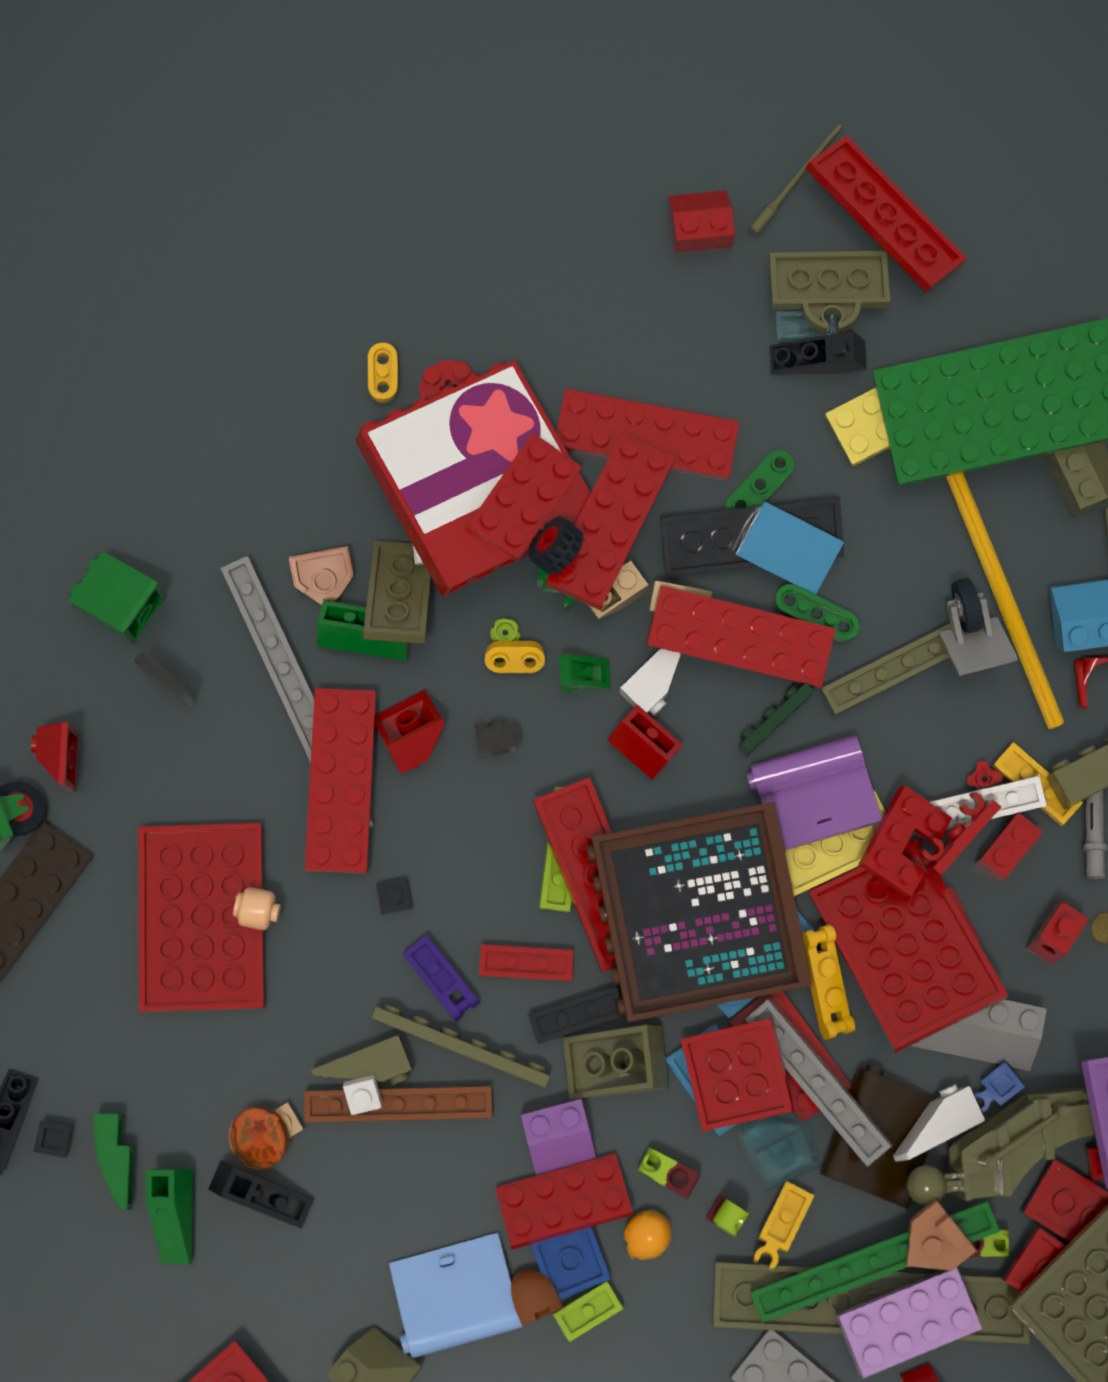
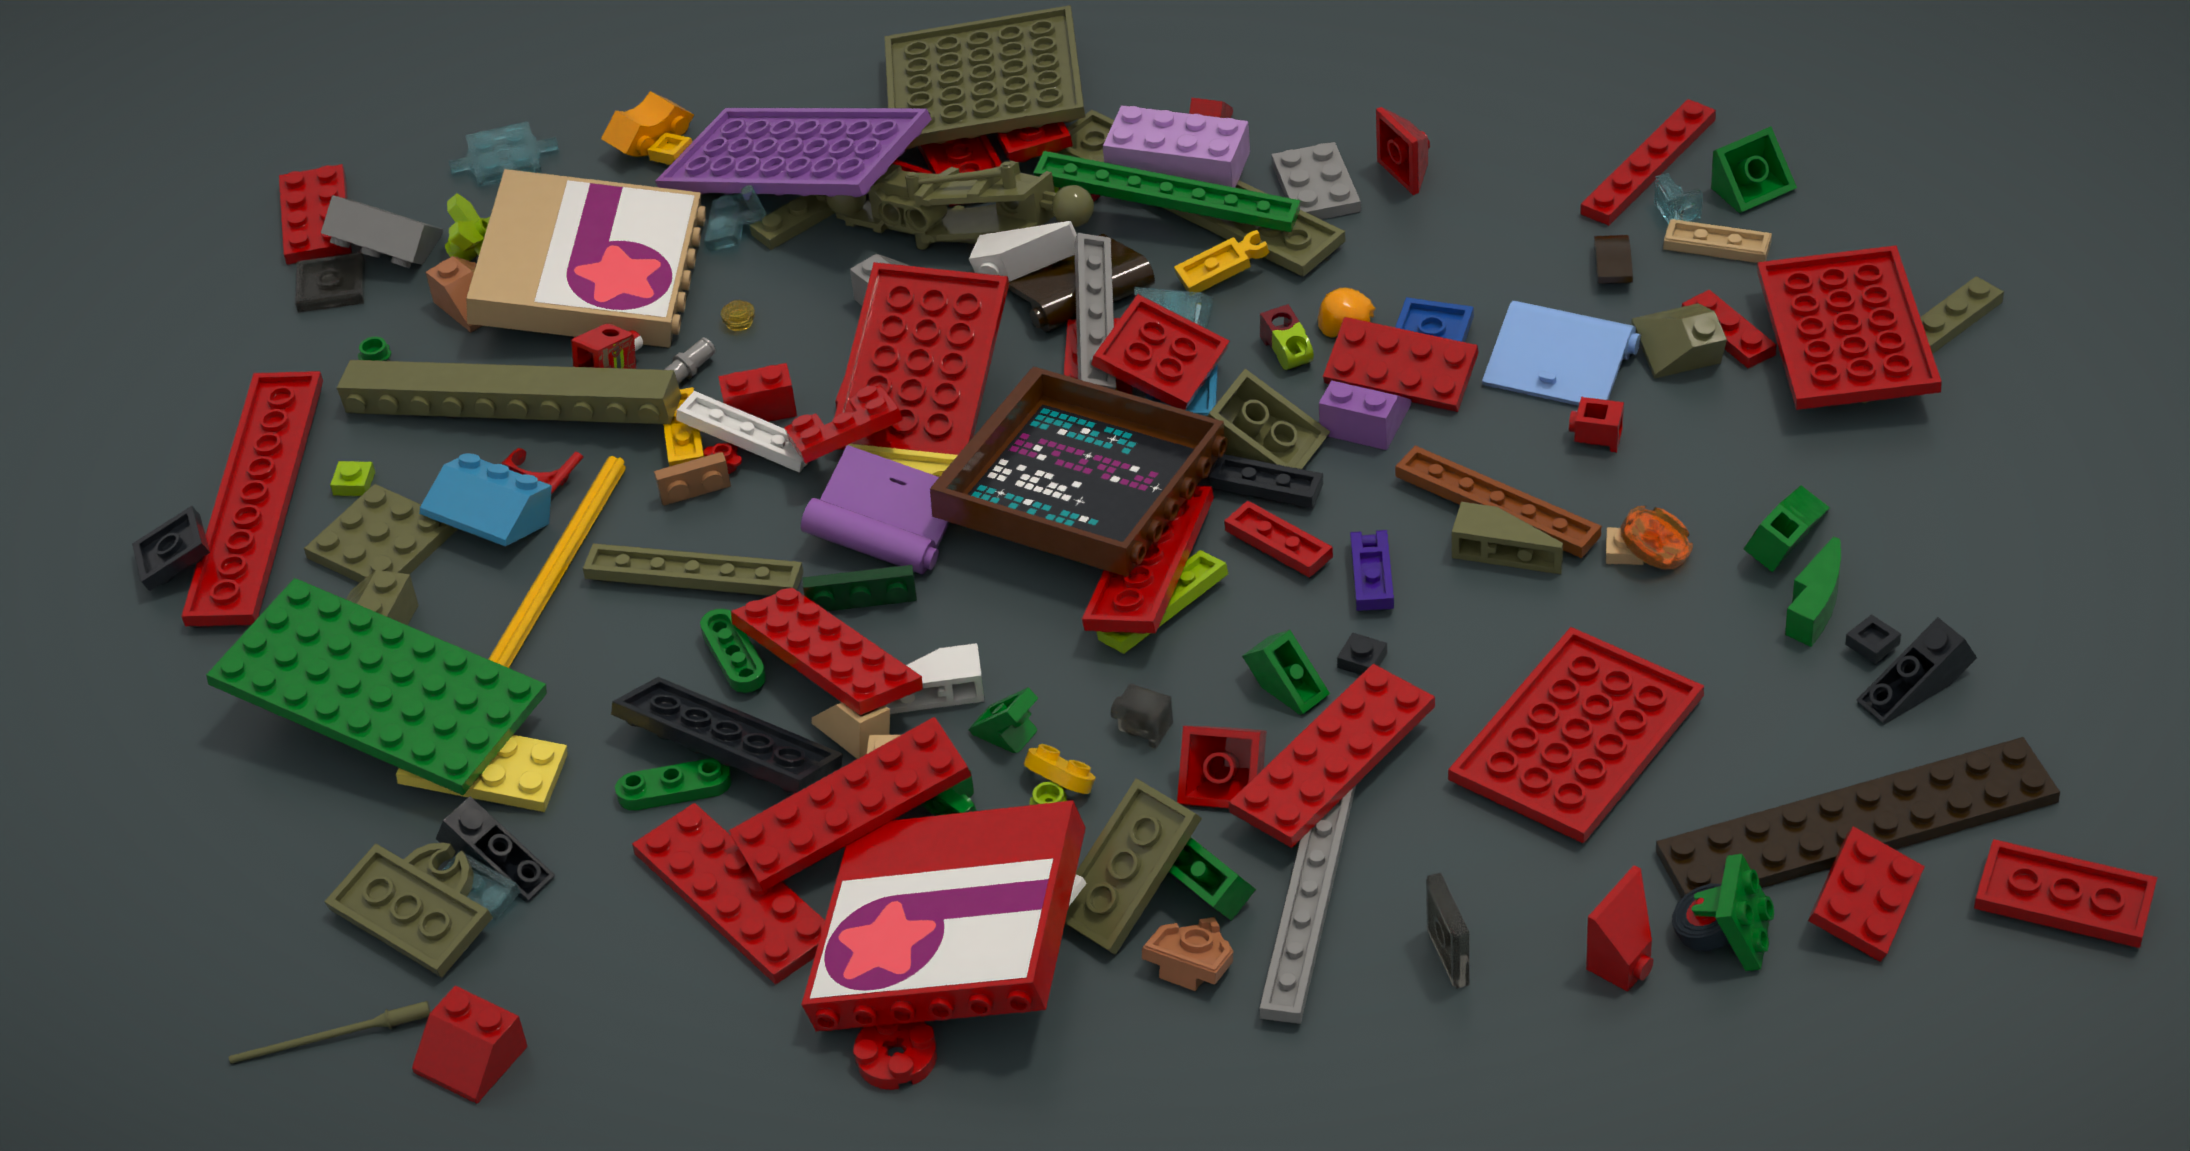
camera: 135 degrees left, 35 degrees down
green slope [68,551,167,645] -> none
black slope [208,1160,314,1228] -> none
light nougat head [233,887,281,931] -> none
white plate [343,1075,383,1115] -> none
yellow plate [368,343,398,403] -> none
olive plate [372,1004,550,1088] -> none
red plate [466,433,582,562] -> none
dark orange brick [511,1269,563,1326] -> none
black wheel [528,516,584,575] -> none
lime plate [553,1281,623,1342] -> none
red brick [607,705,683,780] -> none
lime leg [706,1194,749,1237] -> none
dark azure tile [735,501,844,595] -> none
yellow plate [802,924,855,1040] -> none
red plate [805,135,967,293] -> none
nougat plate [905,1199,977,1271] -> none
red plate [919,792,1001,876] -> none
light grey plate [939,578,1017,676] -> none
blue plate [973,1061,1025,1113] -> none
red torso [1026,900,1088,965] -> none
none -> medium nougat plate [654,452,731,506]
none -> green slope [1242,630,1330,715]
none -> red brick [1569,397,1624,453]

